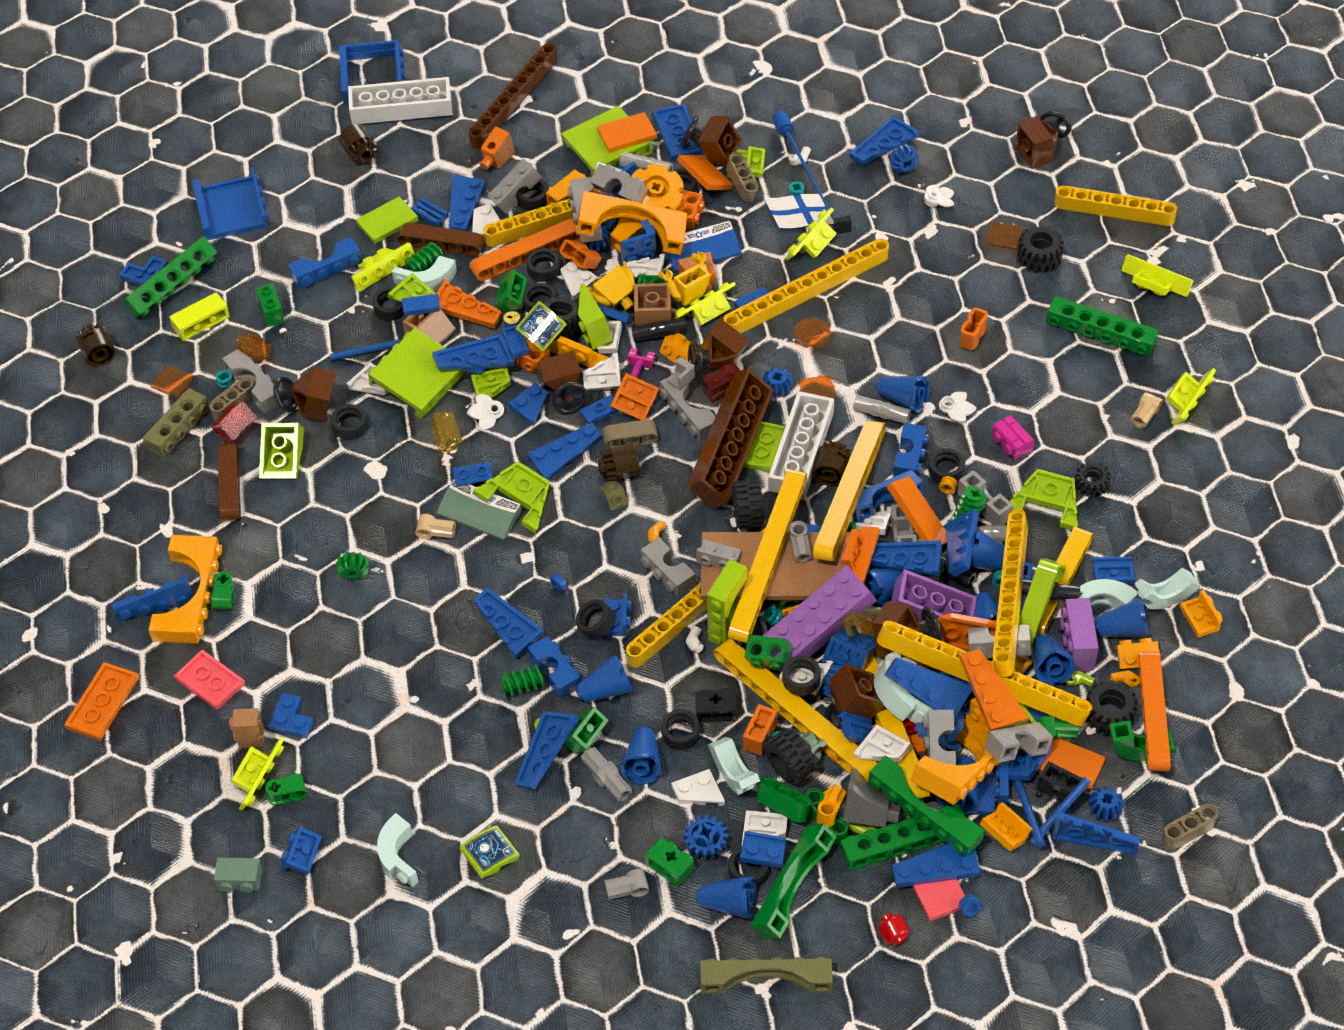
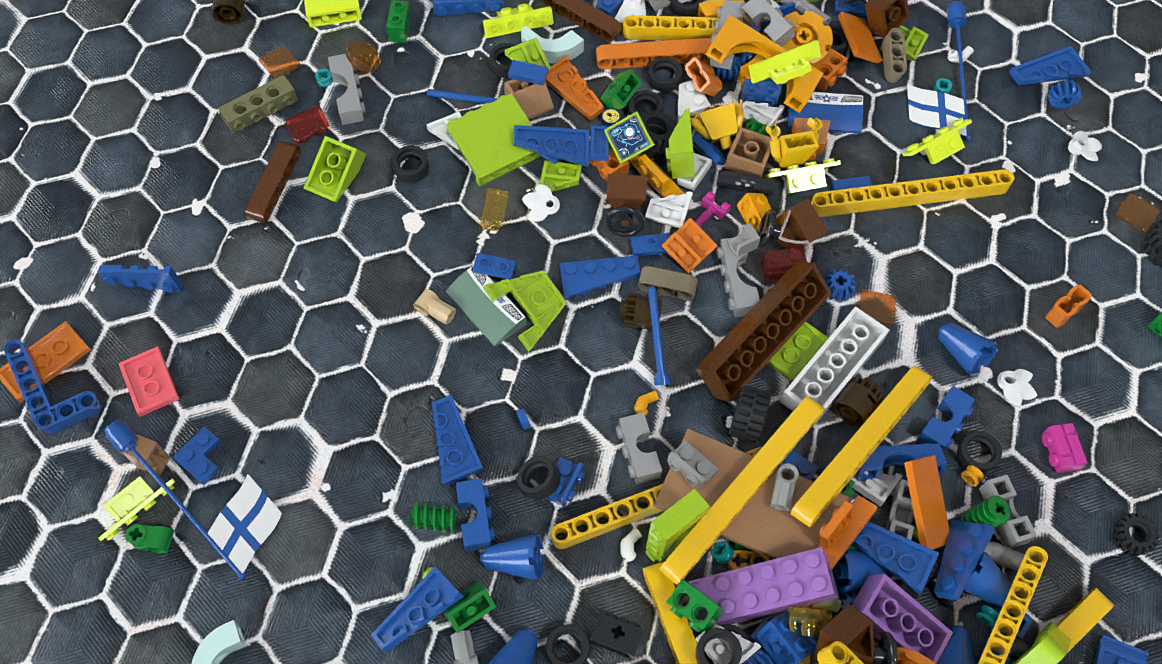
camera: 20 degrees right, 10 degrees up
light orange arch [148,535,222,644] -> none
dark tan beam [209,377,255,423] -> none
green piece [211,572,235,609] -> none
sand green brick [214,858,262,893] -> none
reddish brown piece [273,367,337,422] -> none
blue bracket [280,827,322,875] -> none
green gear [336,551,369,580] -> none
green piece [405,242,444,272] -> none
blue wing [508,382,548,426] -> none
olive bracket [599,481,628,511] -> none
clear orange tile [795,317,831,349] -> none
black tile [833,216,852,235] -> none
light grey axle [853,395,911,424] -> none
lime wing [1010,469,1078,530] -> none
none -> blue beam [4,339,103,434]
none -> flag [104,420,282,580]
none -> blue piece [648,286,671,386]
none -> neon yellow bracket [748,40,821,85]

